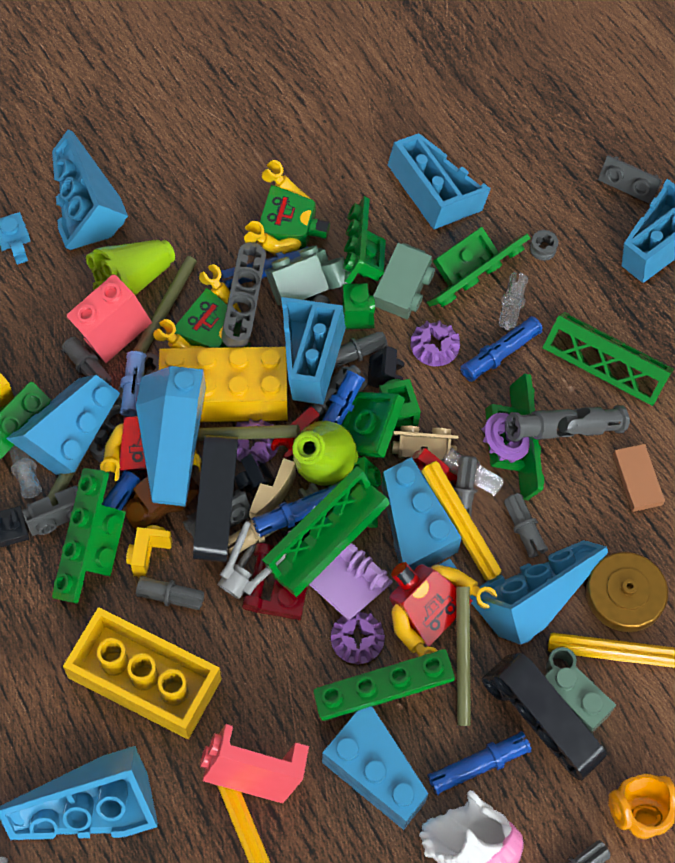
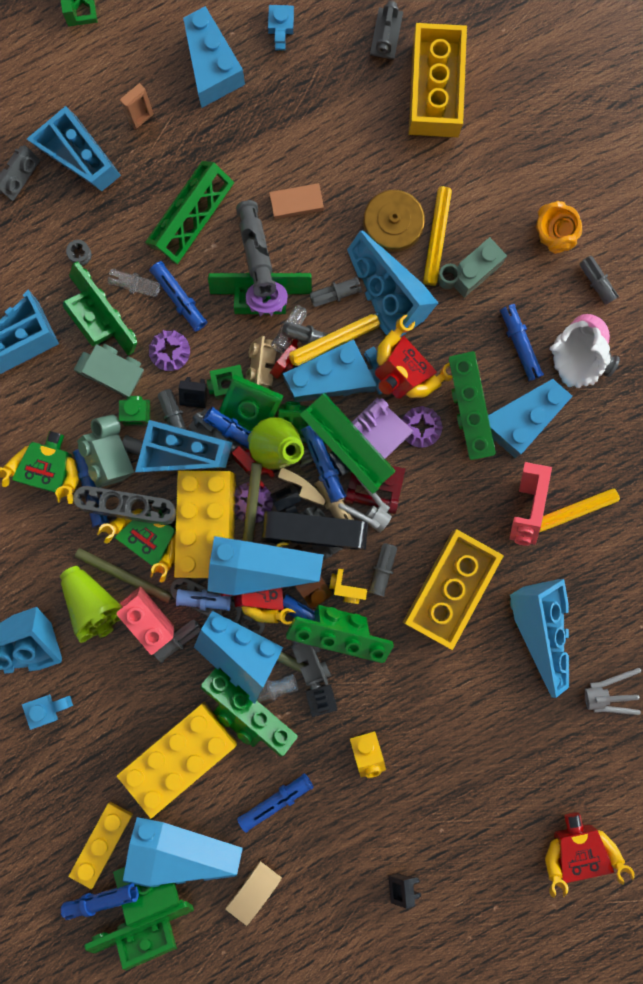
camera: 90 degrees left, 20 degrees up
green bracket [343,196,386,284] -> none
olive bar [456,586,471,726] -> none
black beam [482,653,607,781] -> none

